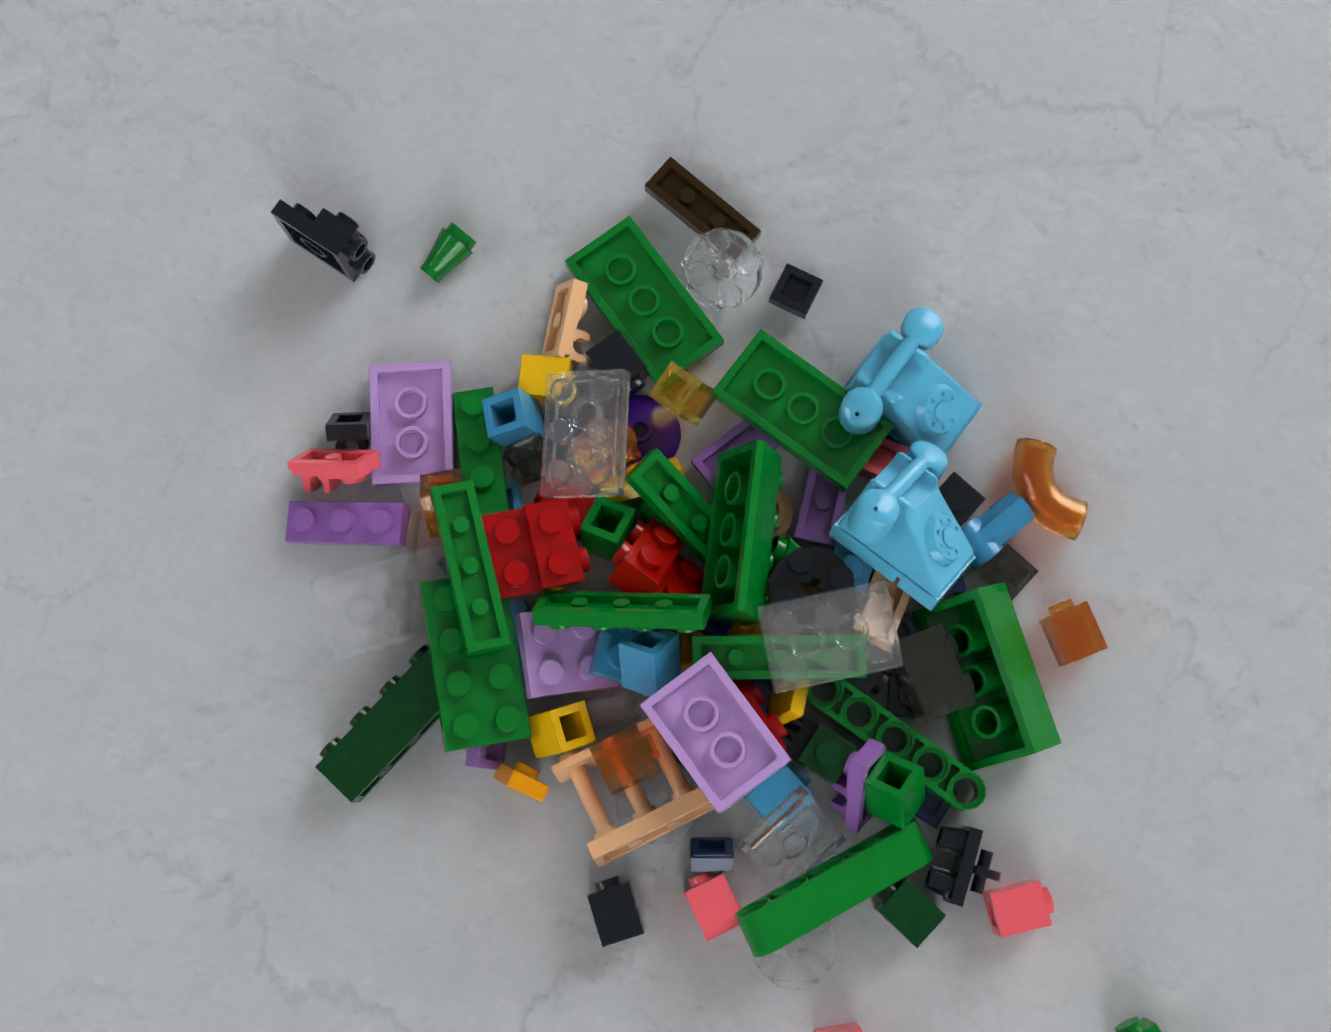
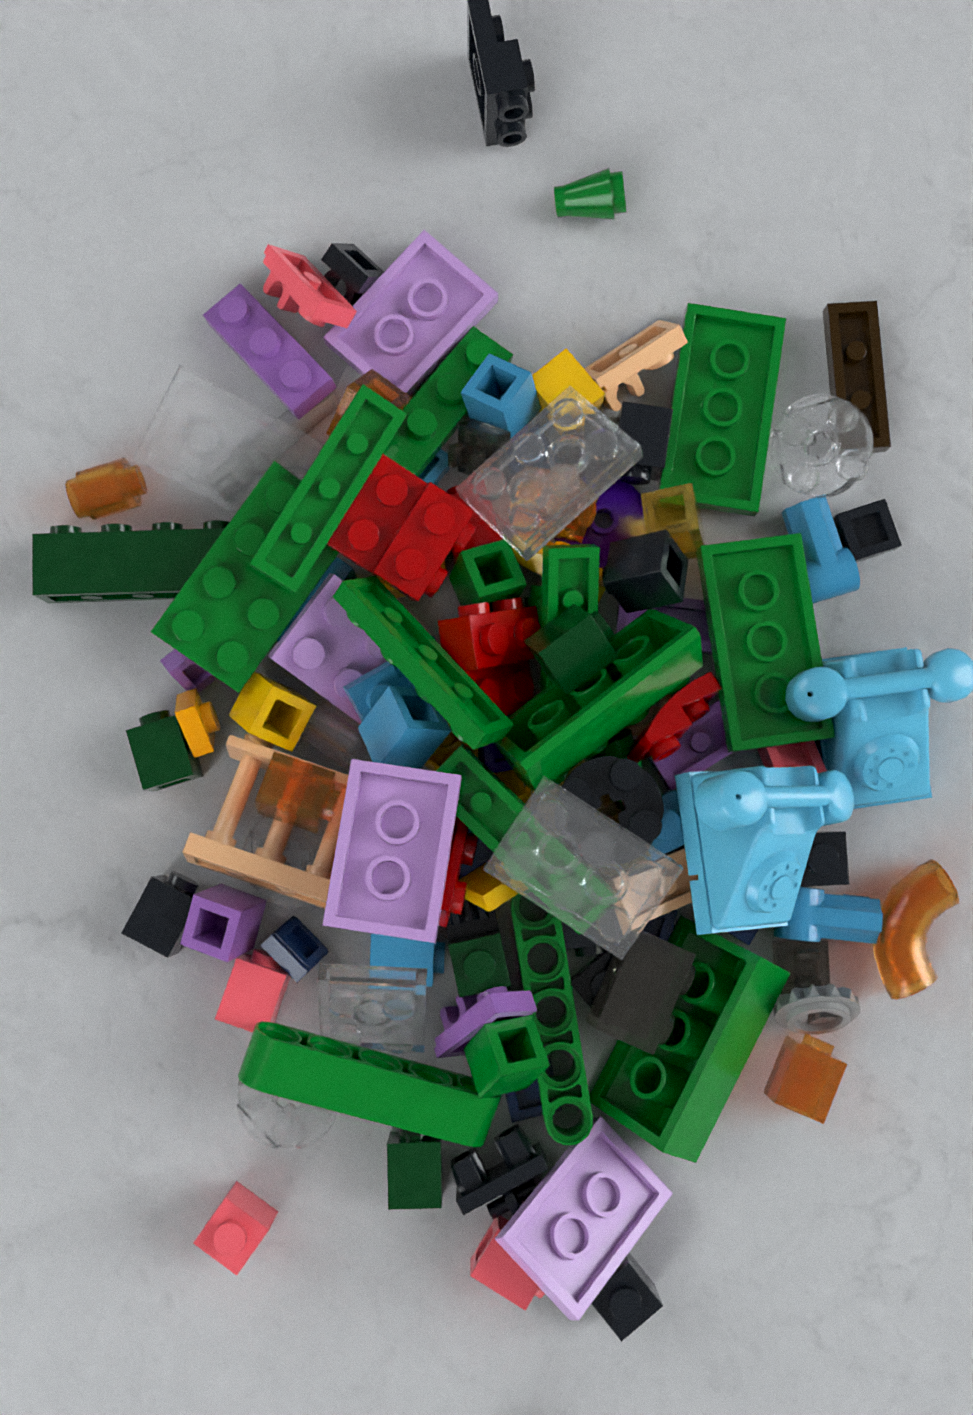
camera: 35 degrees right, 5 degrees up
none -> clear orange brick [65,457,147,520]
none -> dark green brick [126,710,204,791]
none -> medium lavender brick [180,884,267,962]
none -> lavender plate [494,1116,673,1320]
none -> dark green brick [523,604,619,695]
none -> black brick [591,1253,663,1342]
none -> black brick [602,529,689,613]
none -> red slope [627,671,722,763]
none -> light grey gear [773,983,860,1034]
none -> dark azure piece [781,497,860,604]

